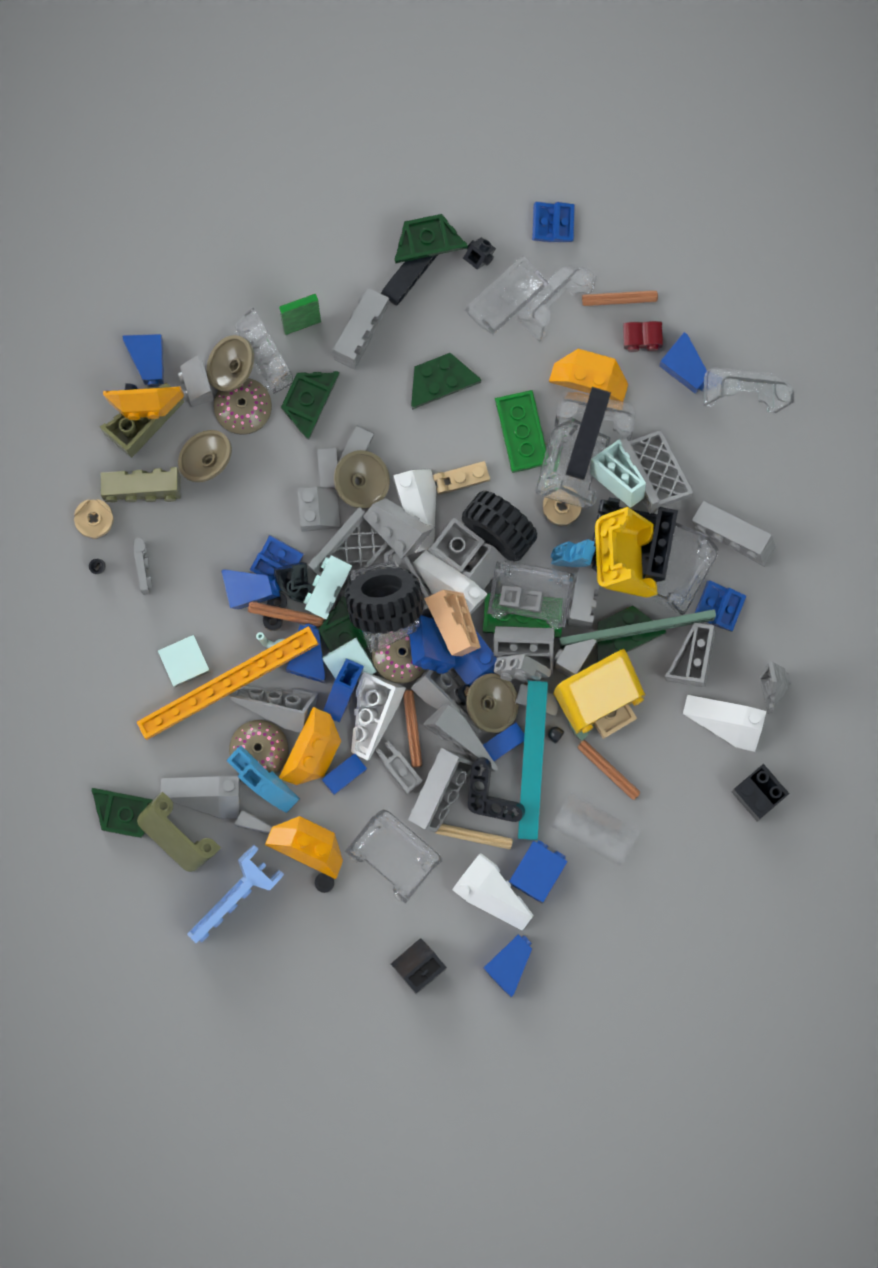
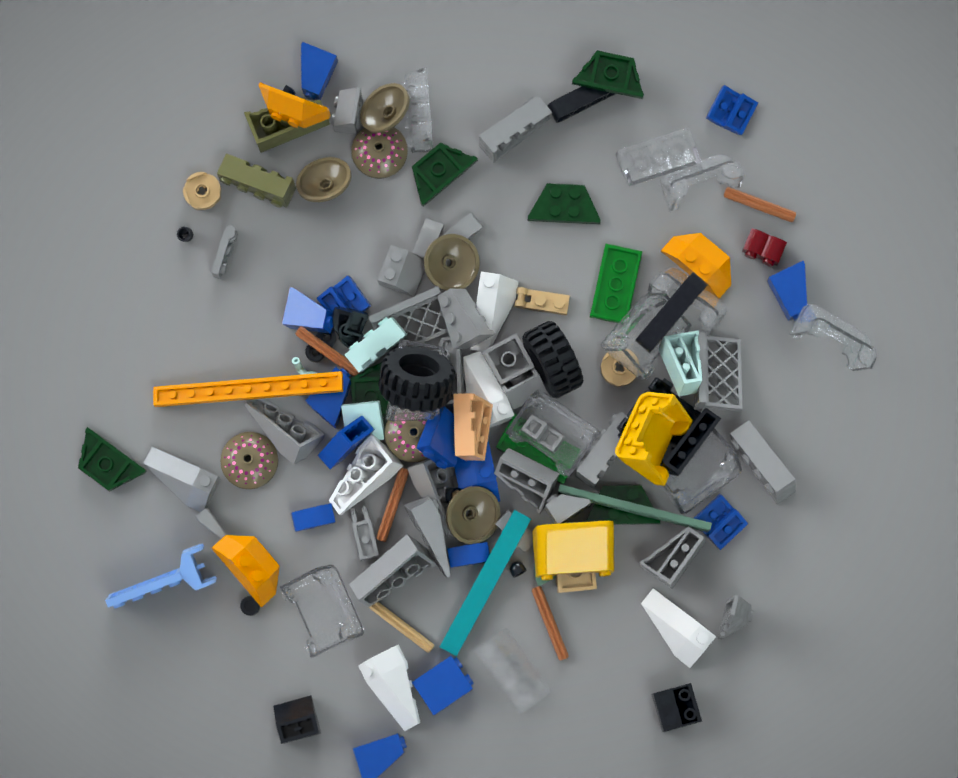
camera: 30 degrees right, 0 degrees up
olive windscreen [137,792,221,872] -> none
light aqua tile [158,635,210,687] -> none
dark azure slope [226,746,300,813] -> none
green tile [279,294,321,335] -> none
light orange wedge [279,707,341,785] -> none
black brick [463,237,496,270] -> none
black beam [468,757,525,822] -> none
light grey plate [494,654,552,681] -> none
dark azure slope [551,539,596,567] -> none

